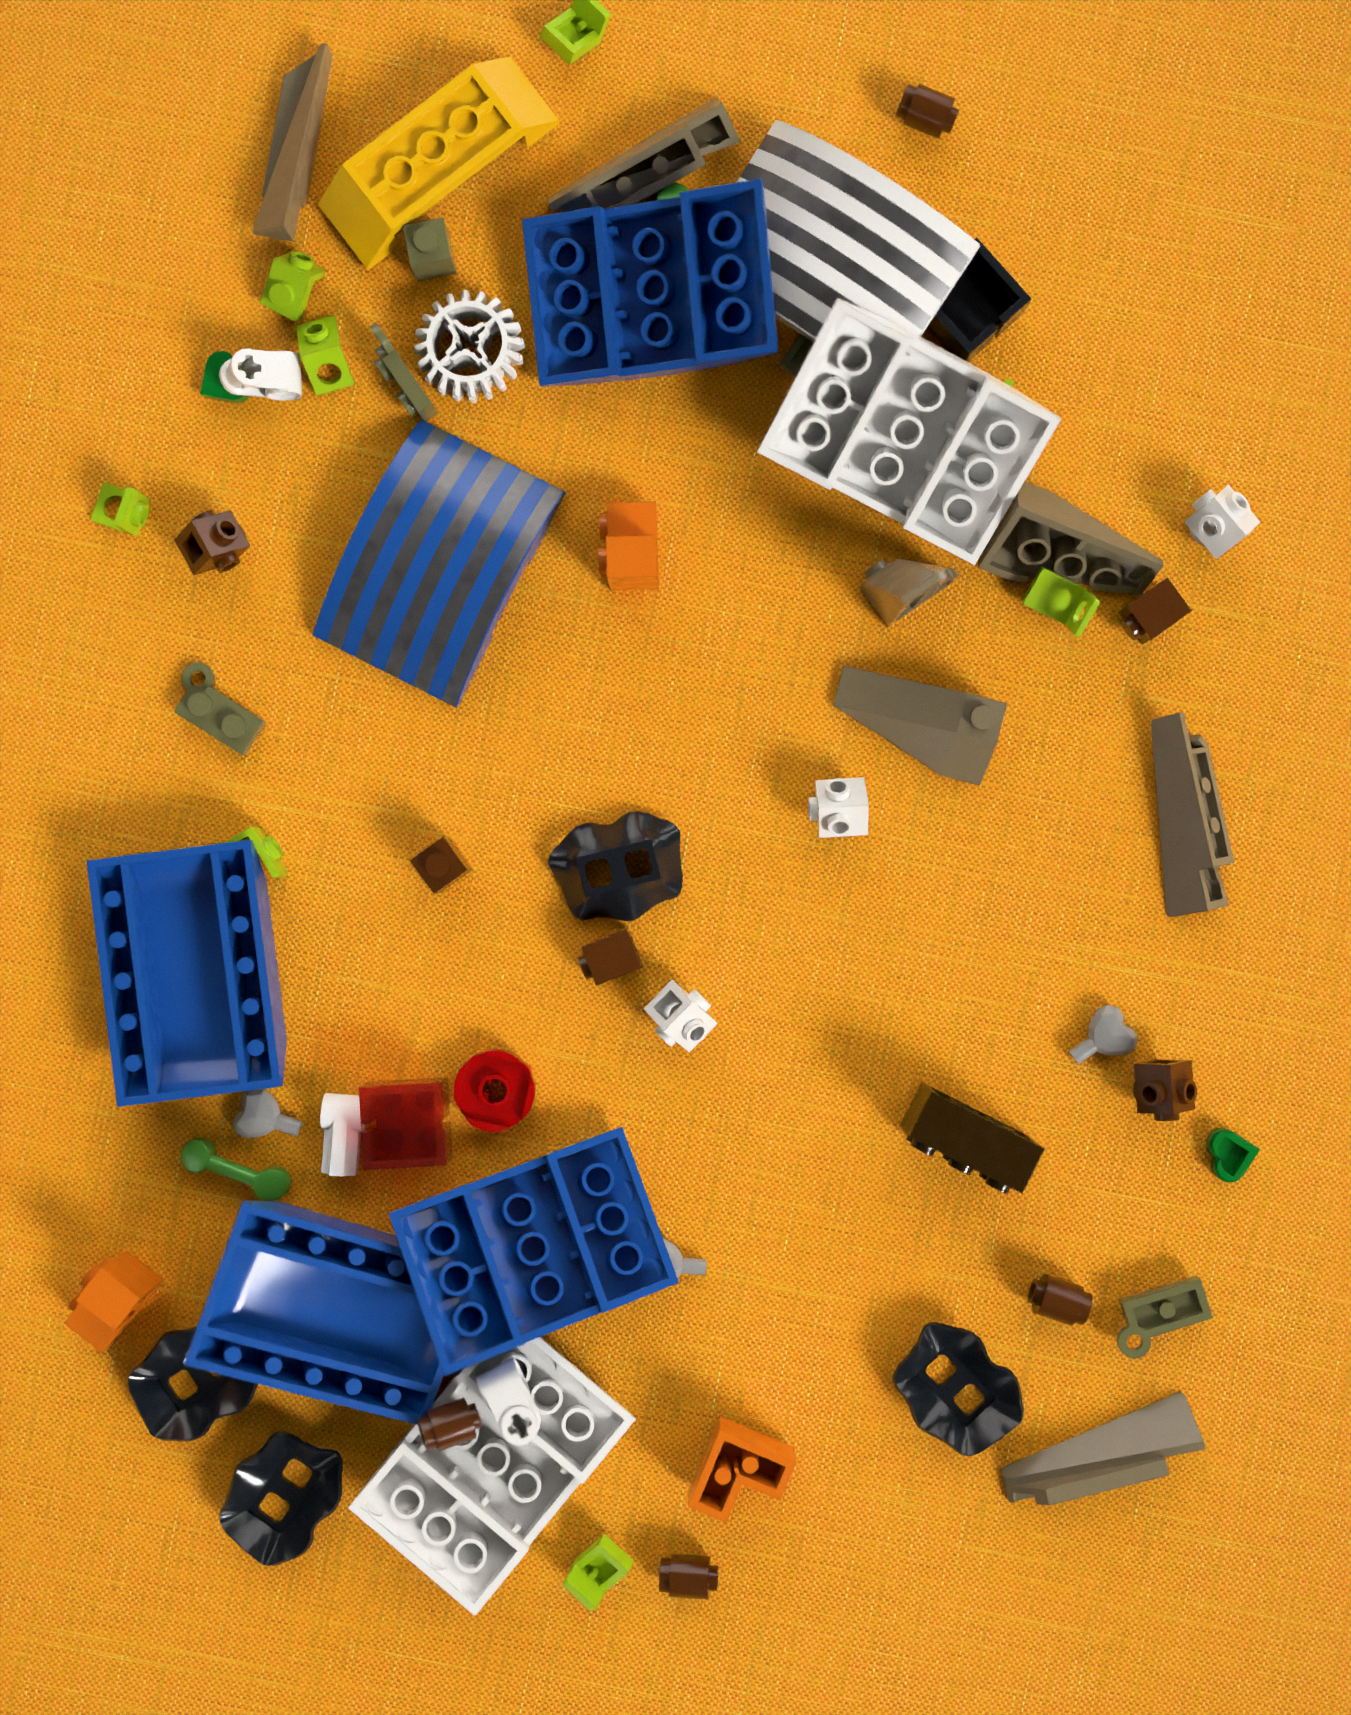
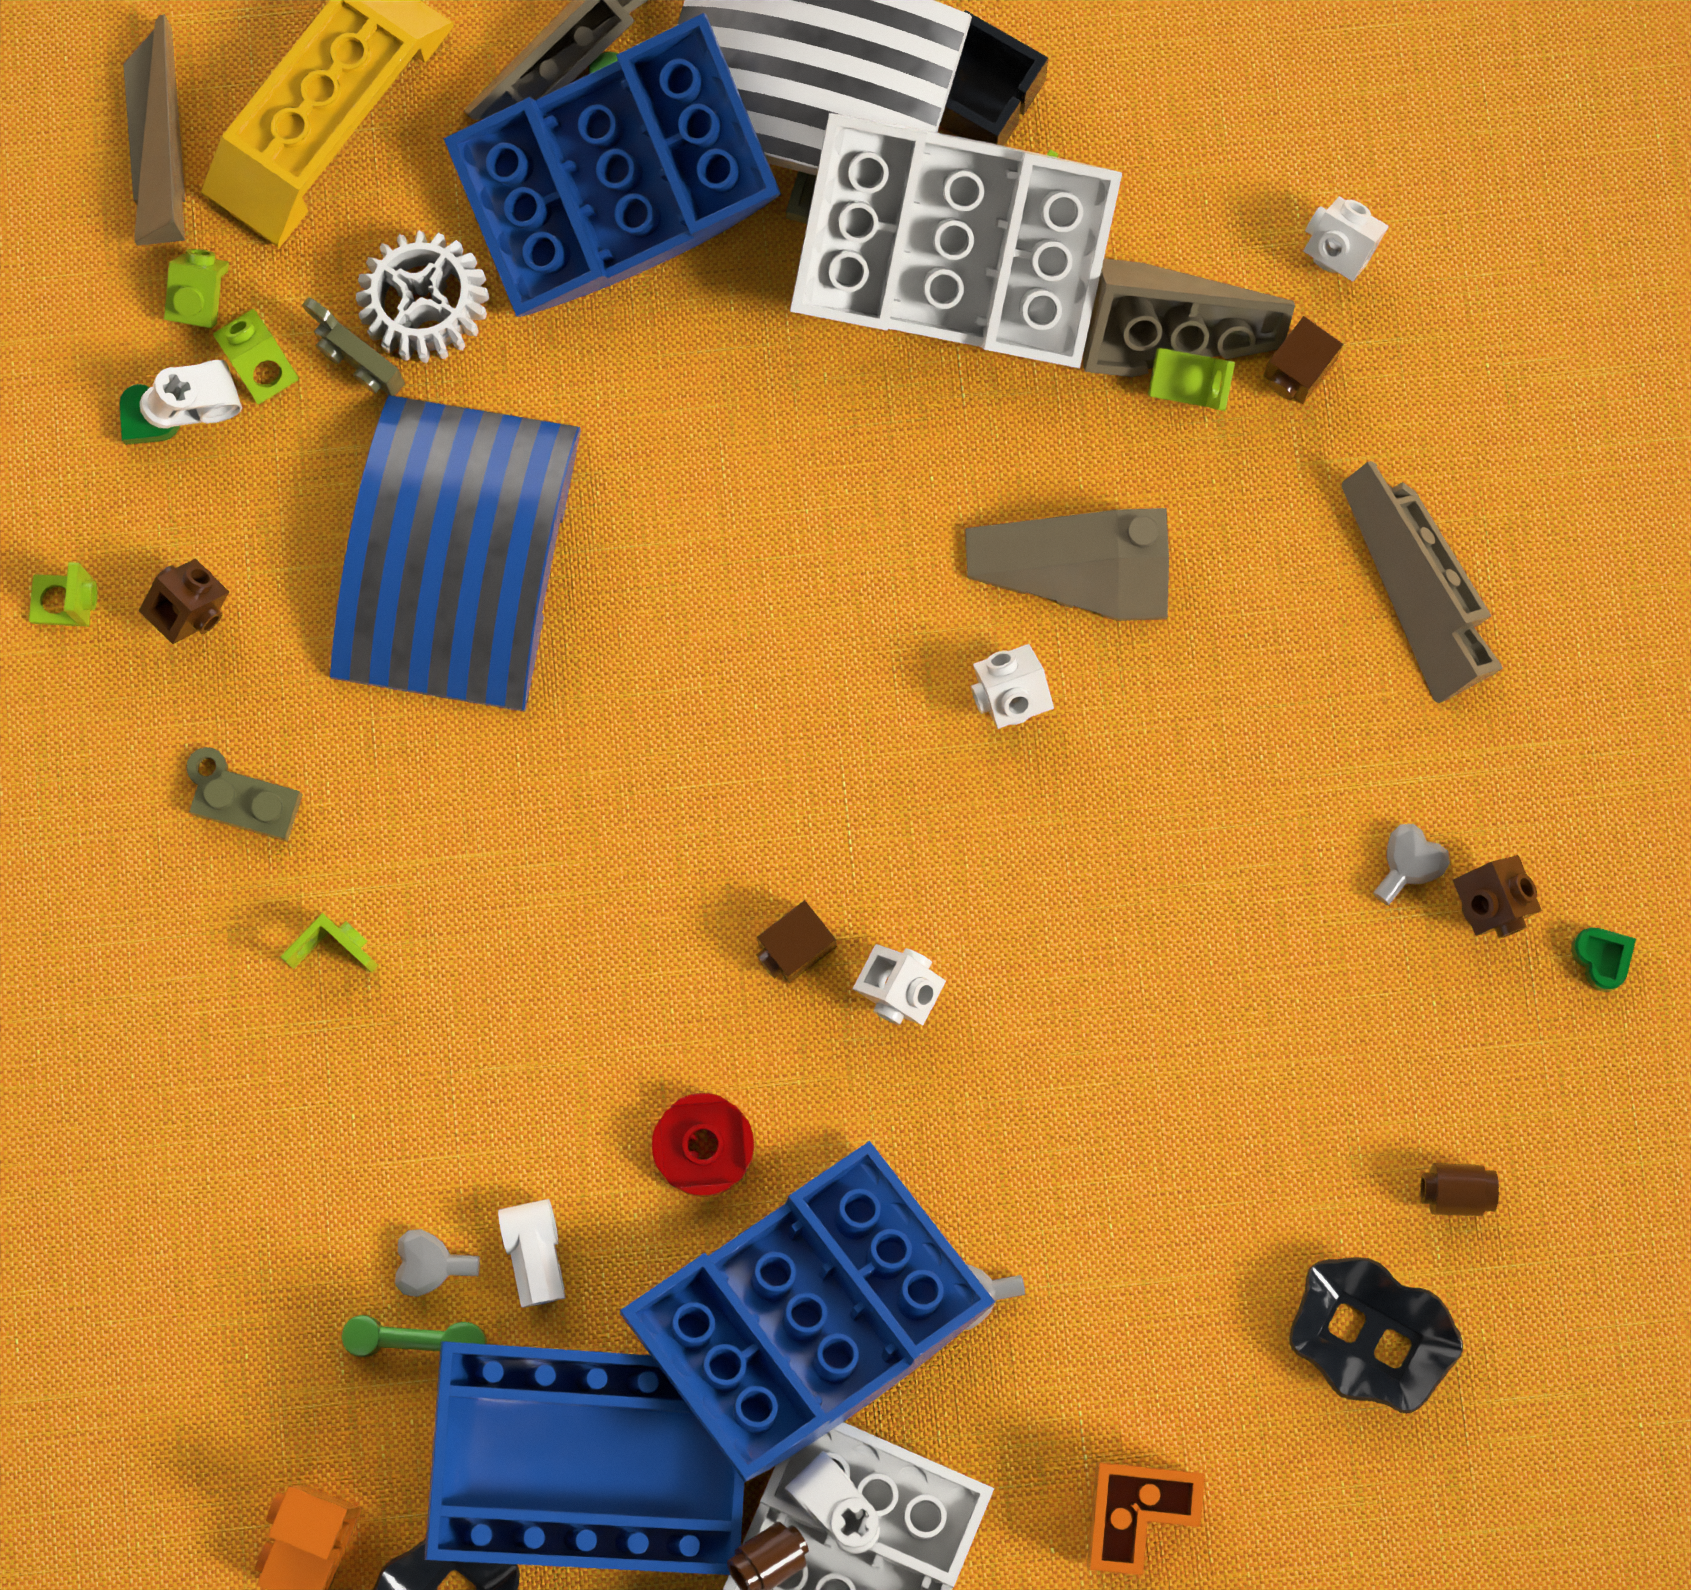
camera: 15 degrees left, 10 degrees down
blue slope [87,840,287,1107] -> none
clear red piece [359,1077,453,1170] -> none
olive brick [403,218,457,281] -> none
reddish brown brick [410,836,473,894] -> none
black piece [548,811,683,921] -> none
orange brick [598,501,659,591] -> none
dark tan wedge [860,558,959,627] -> none
dark brown brick [900,1082,1045,1194] -> none
dark tan wedge [1001,1392,1206,1505] -> none
olive hinge [1117,1275,1213,1359] -> none

